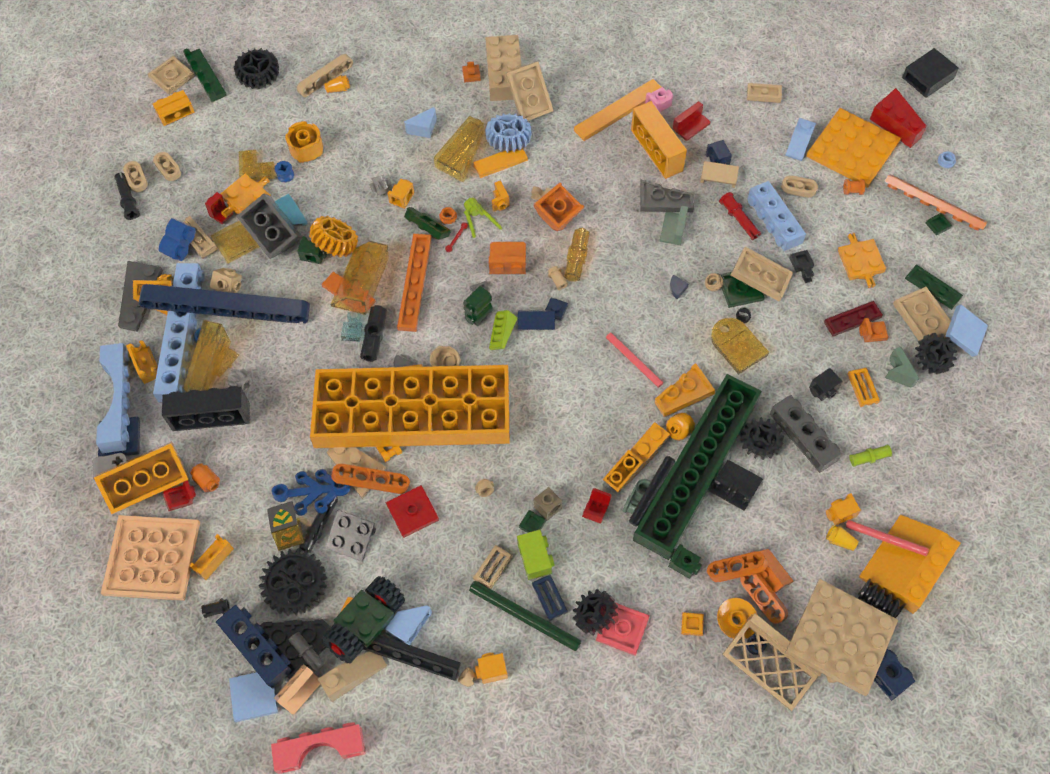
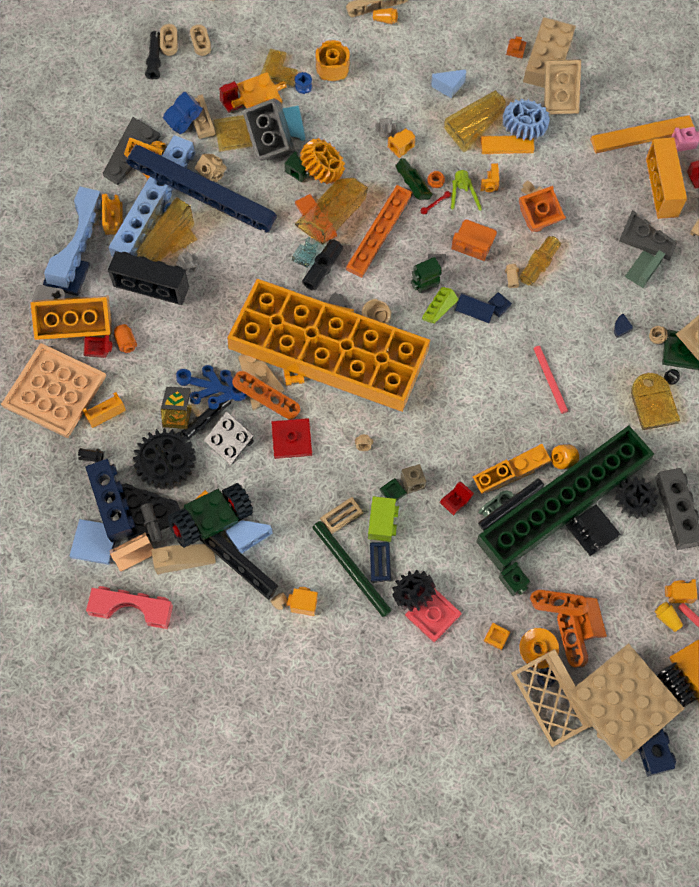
camera: 20 degrees right, 5 degrees up
light orange wing [655,363,715,417] -> none

